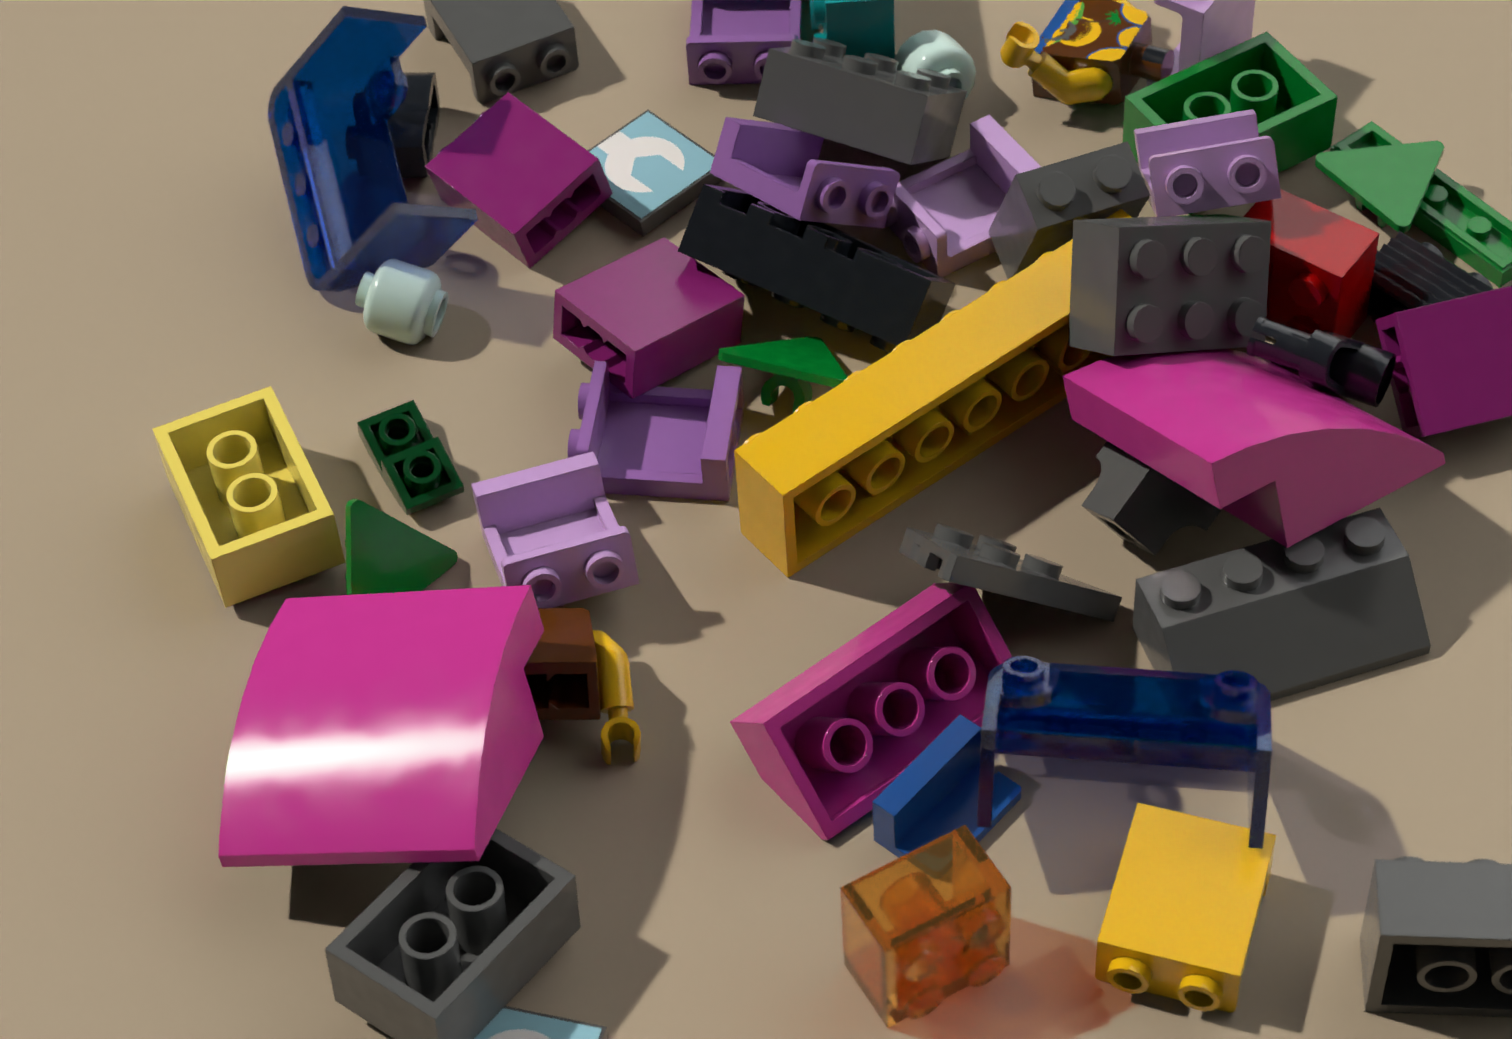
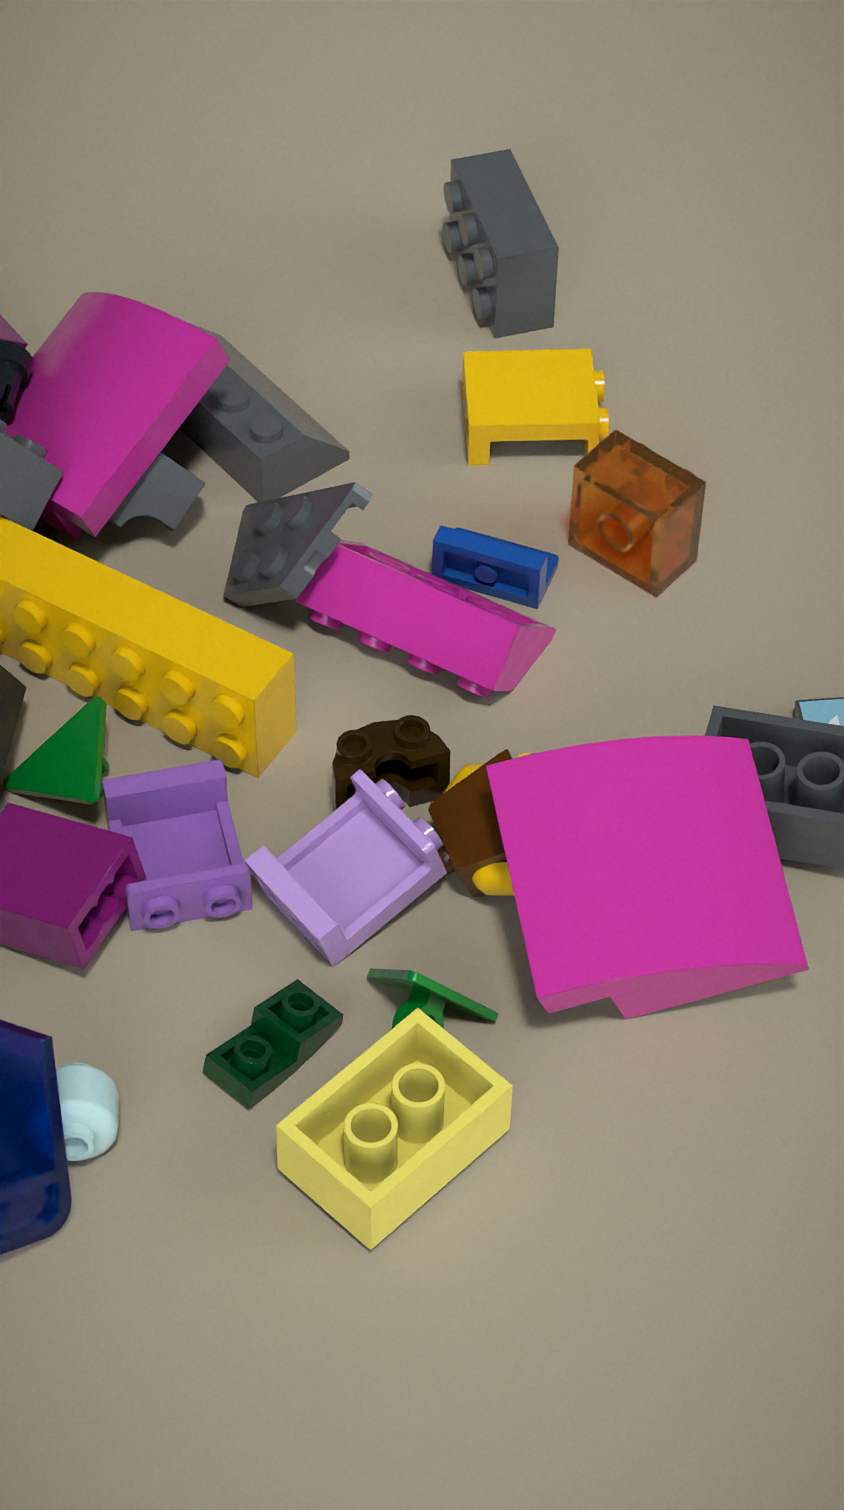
camera: 115 degrees left, 0 degrees up
clear blue windscreen [977,656,1272,849] -> none
none -> dark brown cylinder [332,715,451,812]

